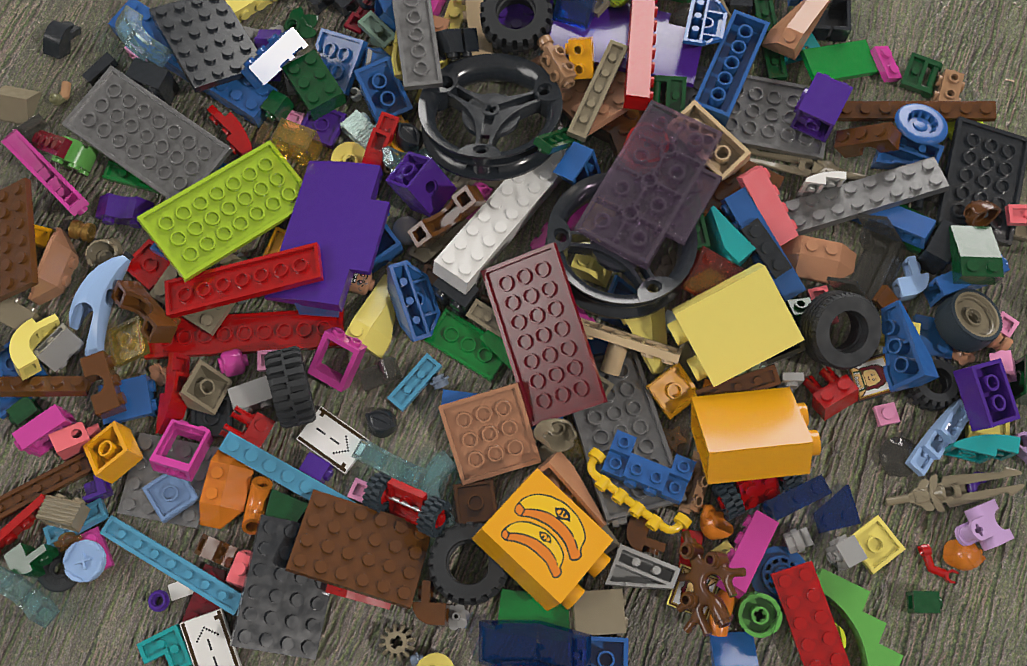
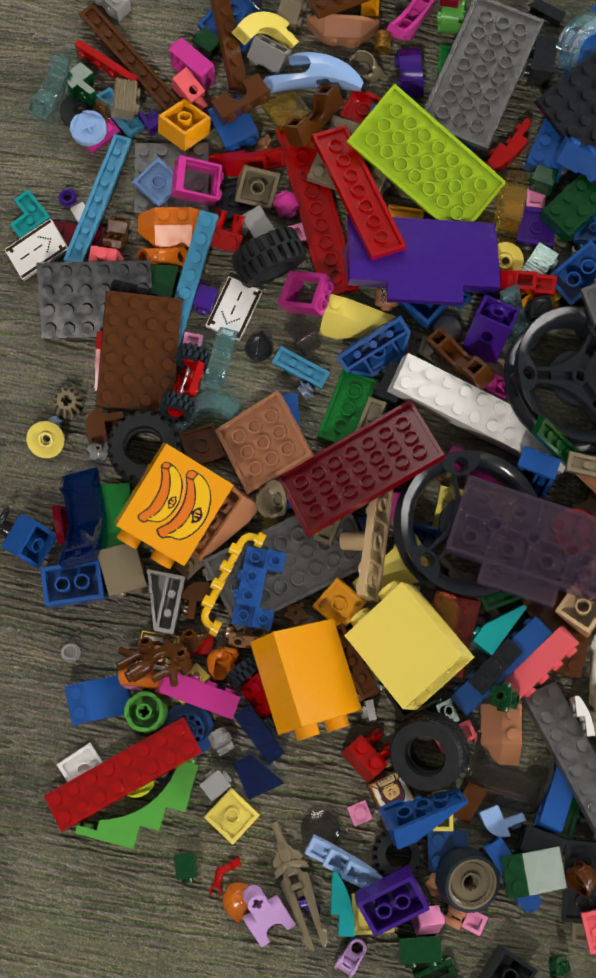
camera: 75 degrees right, 5 degrees up
none -> dark green brick [489,682,520,712]

